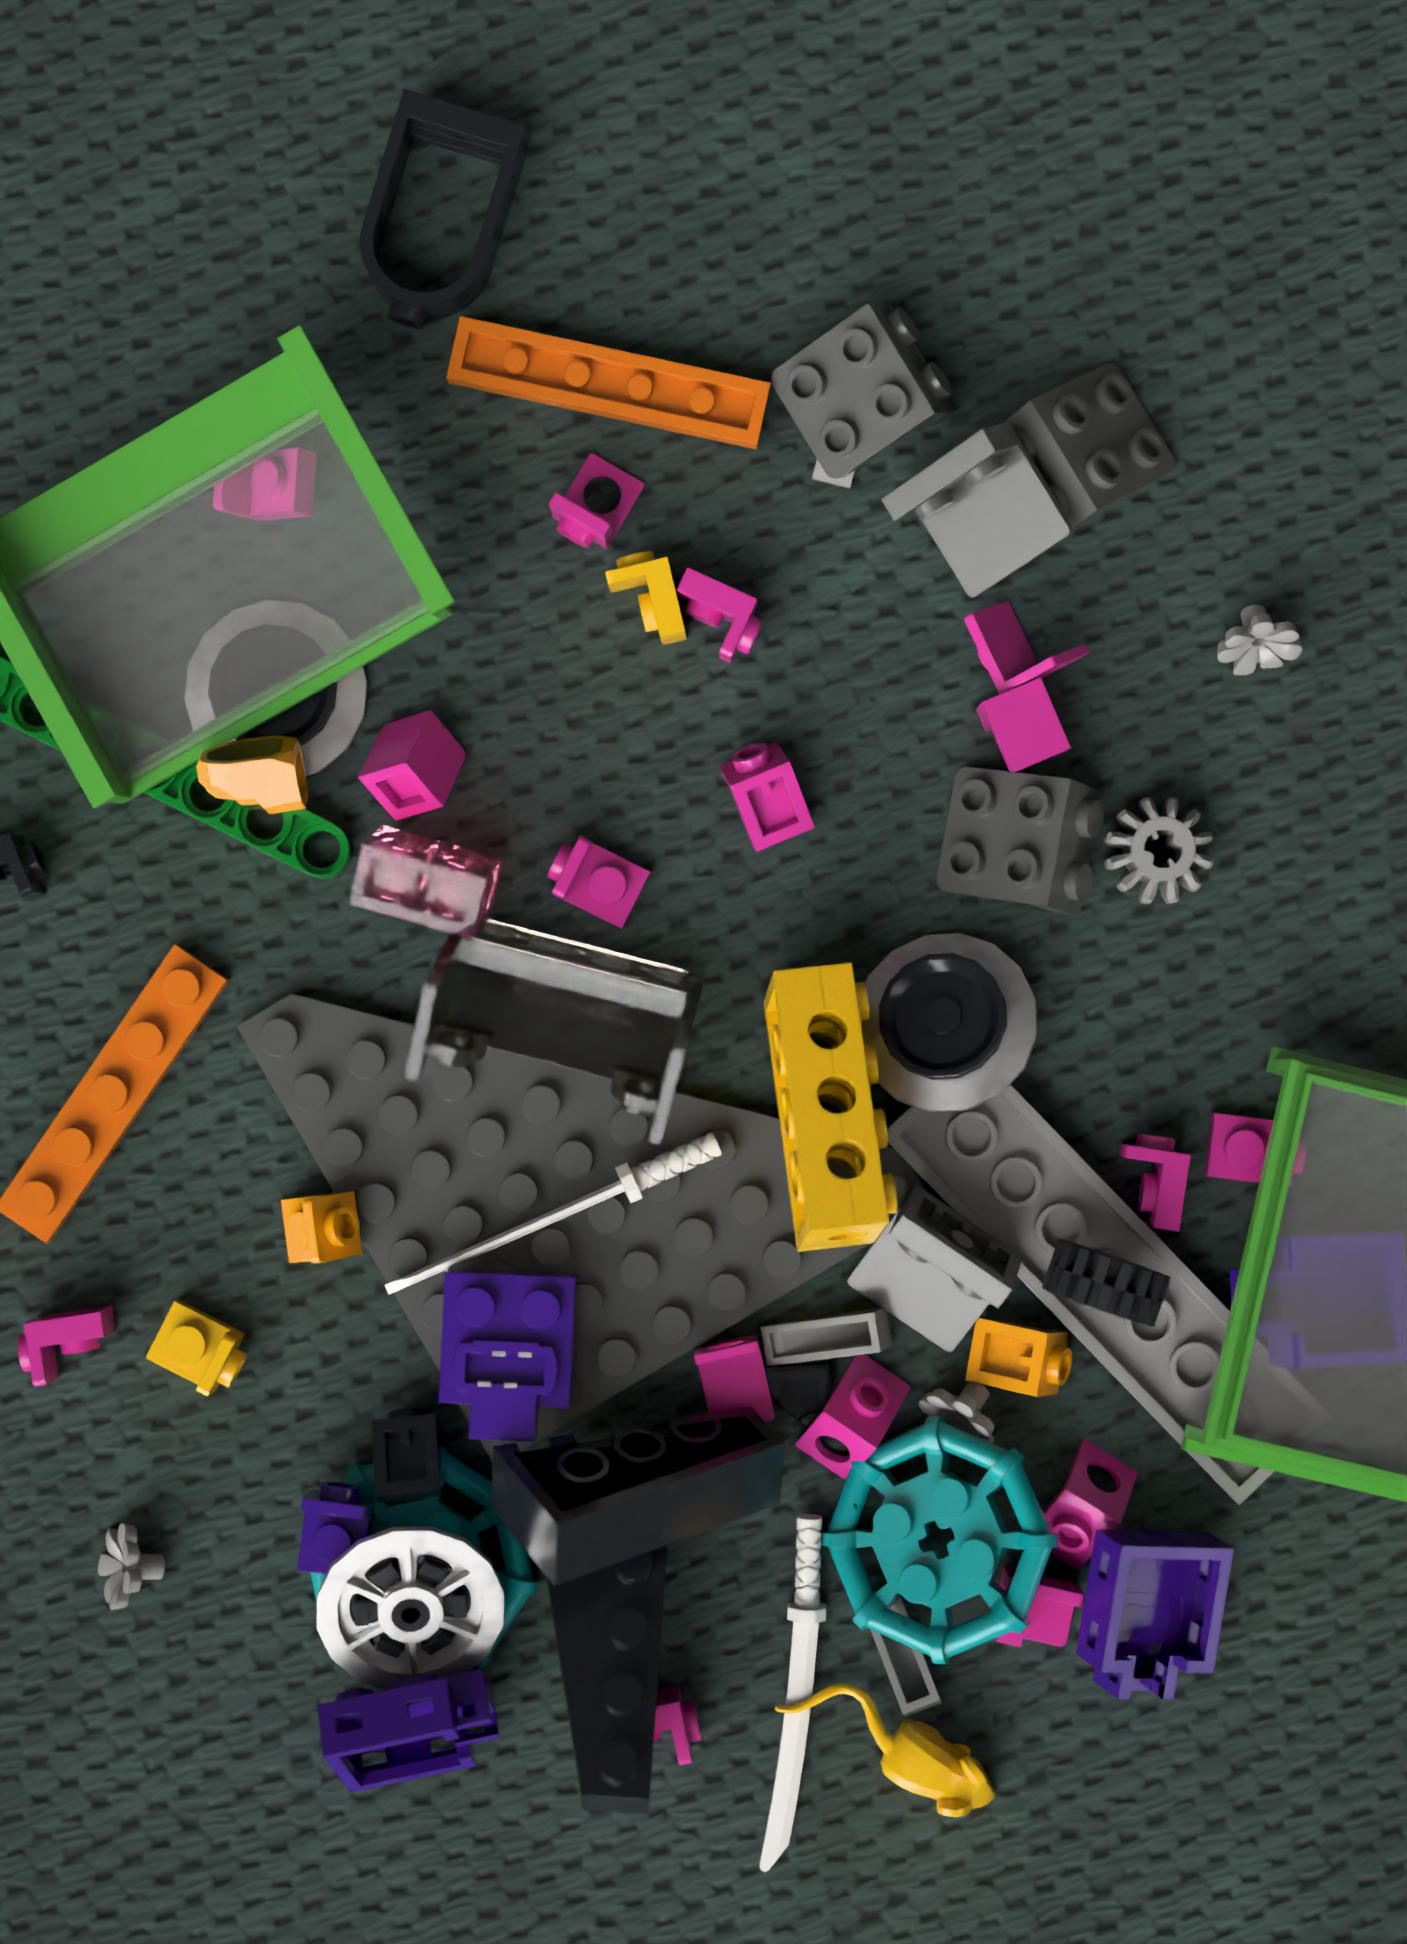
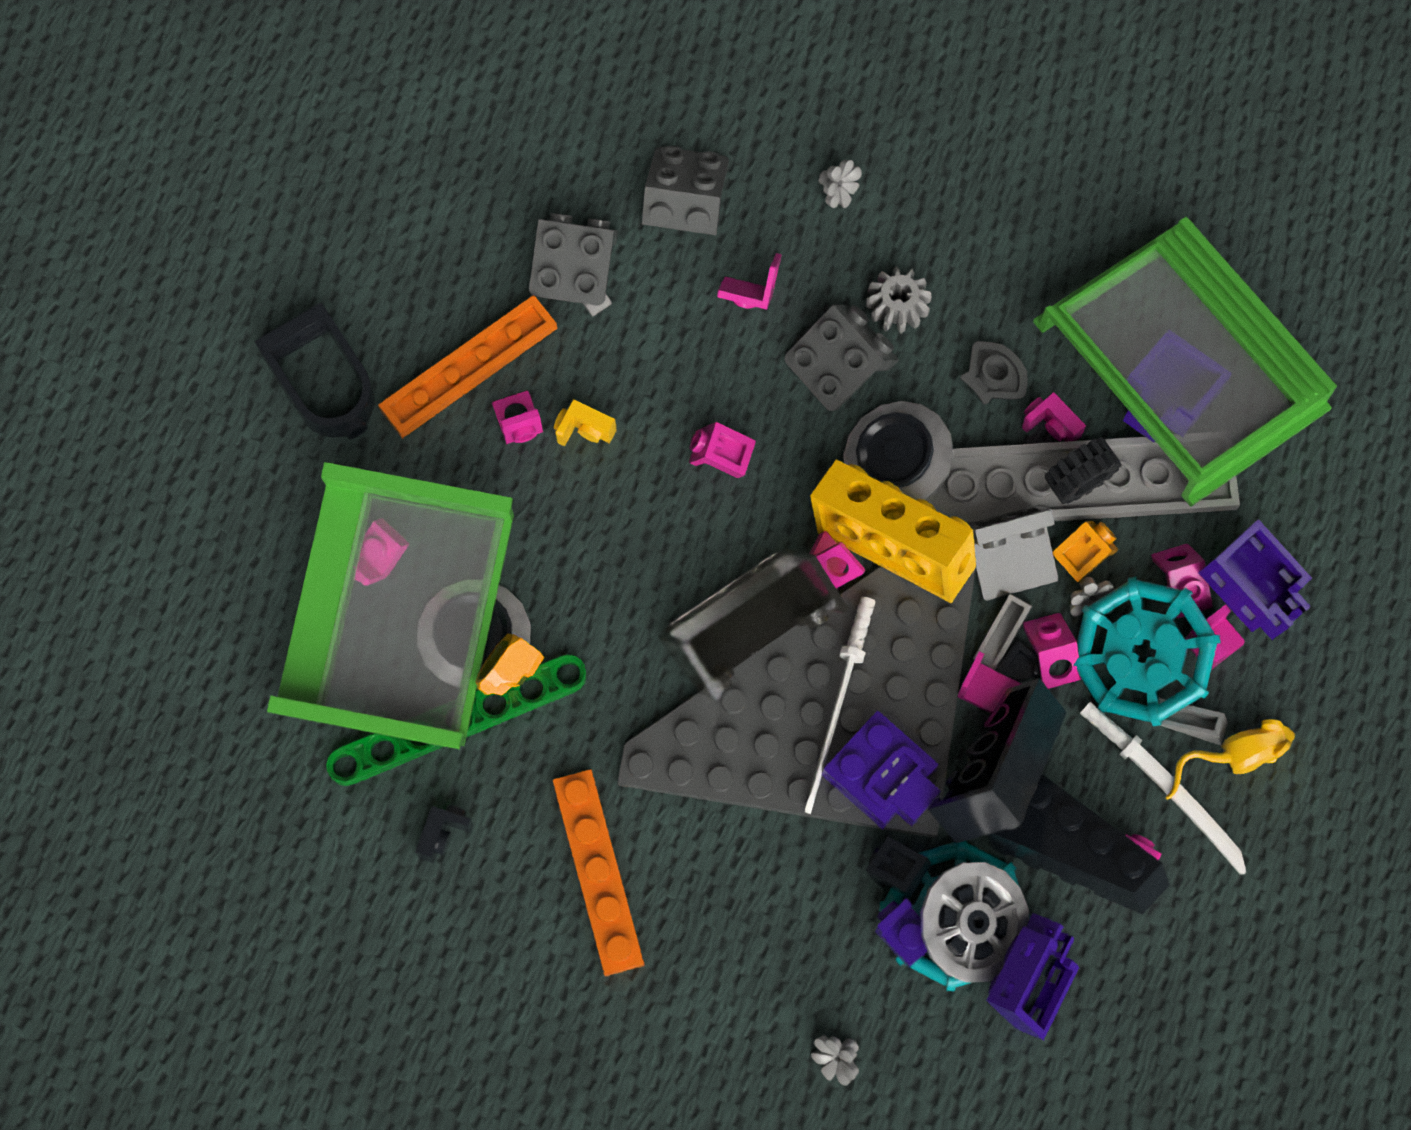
camera: 55 degrees left, 15 degrees down
dark pink bracket [18,1305,116,1387] -> none
yellow bracket [145,1299,247,1397] -> none
light orange bracket [281,1191,363,1264] -> none
clear pink brick [349,825,504,939] -> none
dark pink panel [358,710,466,821] -> none
dark pink bracket [547,836,650,929] -> none
dark pink bracket [677,567,763,664] -> none
bracket [881,422,1074,597] -> none
dark pink panel [976,677,1071,772] -> none
dark pink bracket [1204,1113,1306,1187] -> none
none -> dark pink bracket [804,531,865,592]
none -> dark grey animal [960,341,1027,405]

